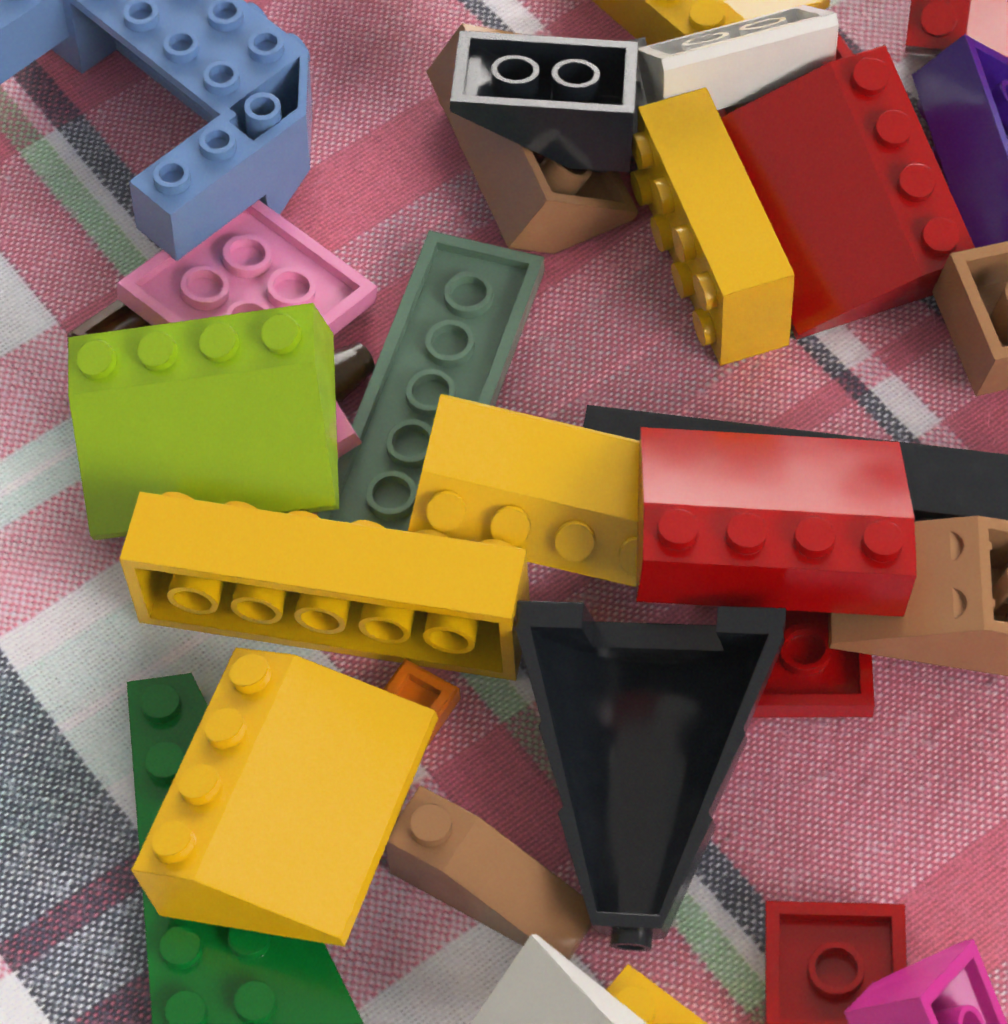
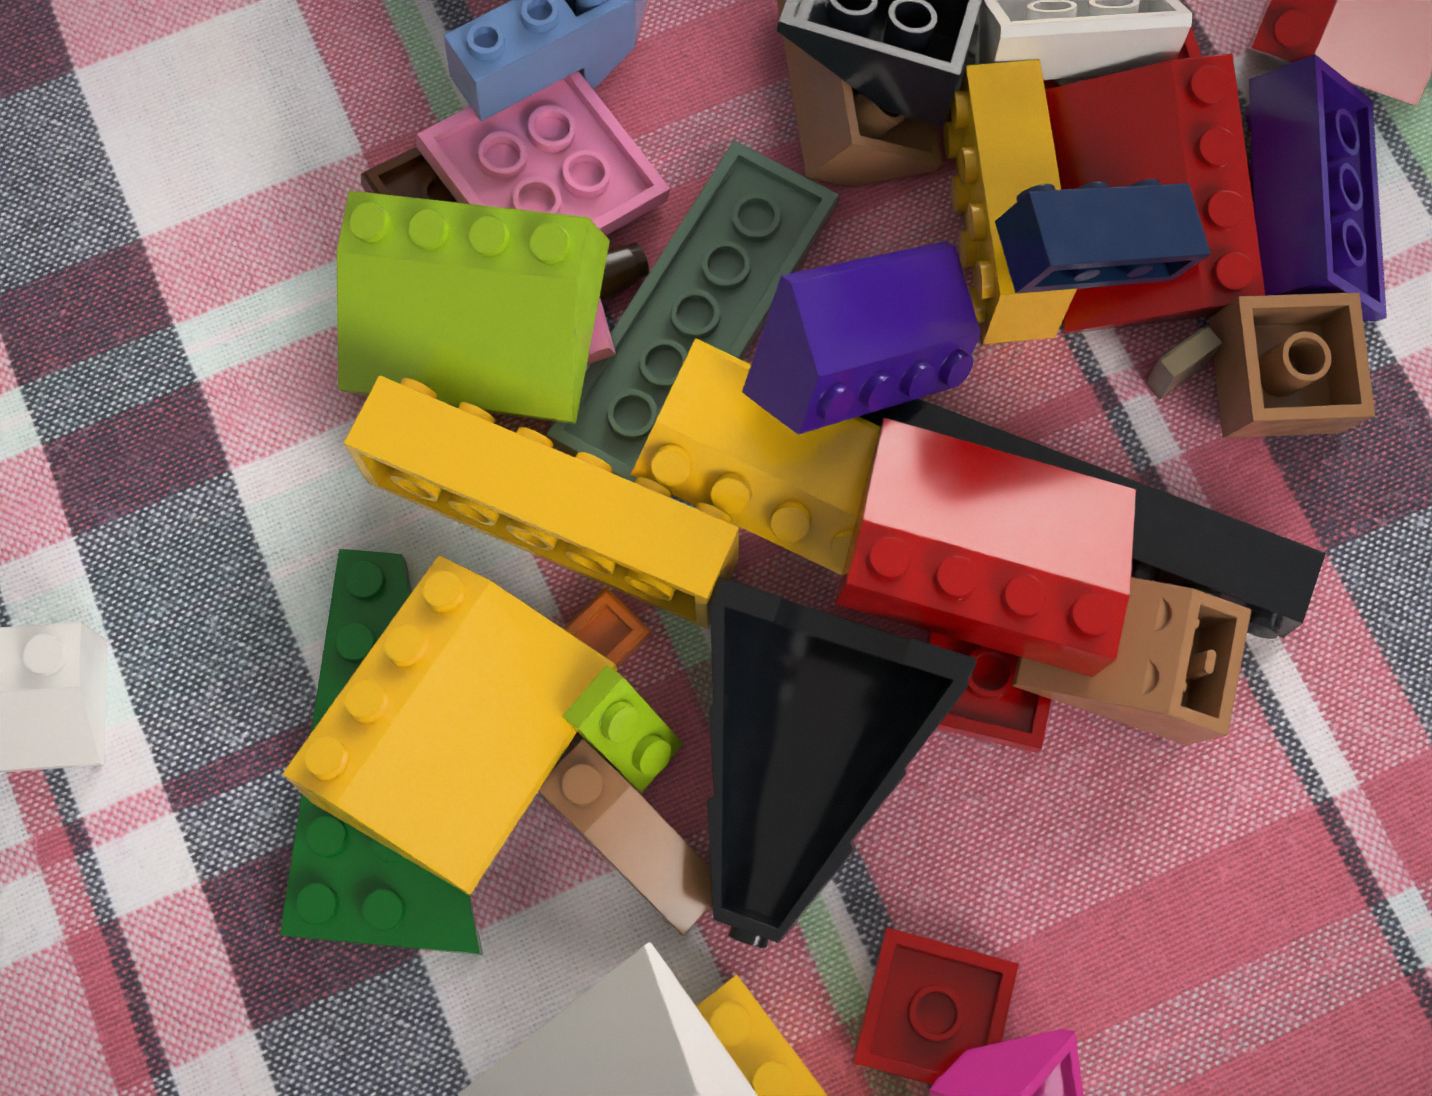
camera: 10 degrees right, 15 degrees up
none -> lime plate [562,665,683,794]
none -> dark purple slope [742,241,981,435]
none -> dark blue brick [995,179,1211,294]
none -> dark tan tile [1146,326,1223,399]

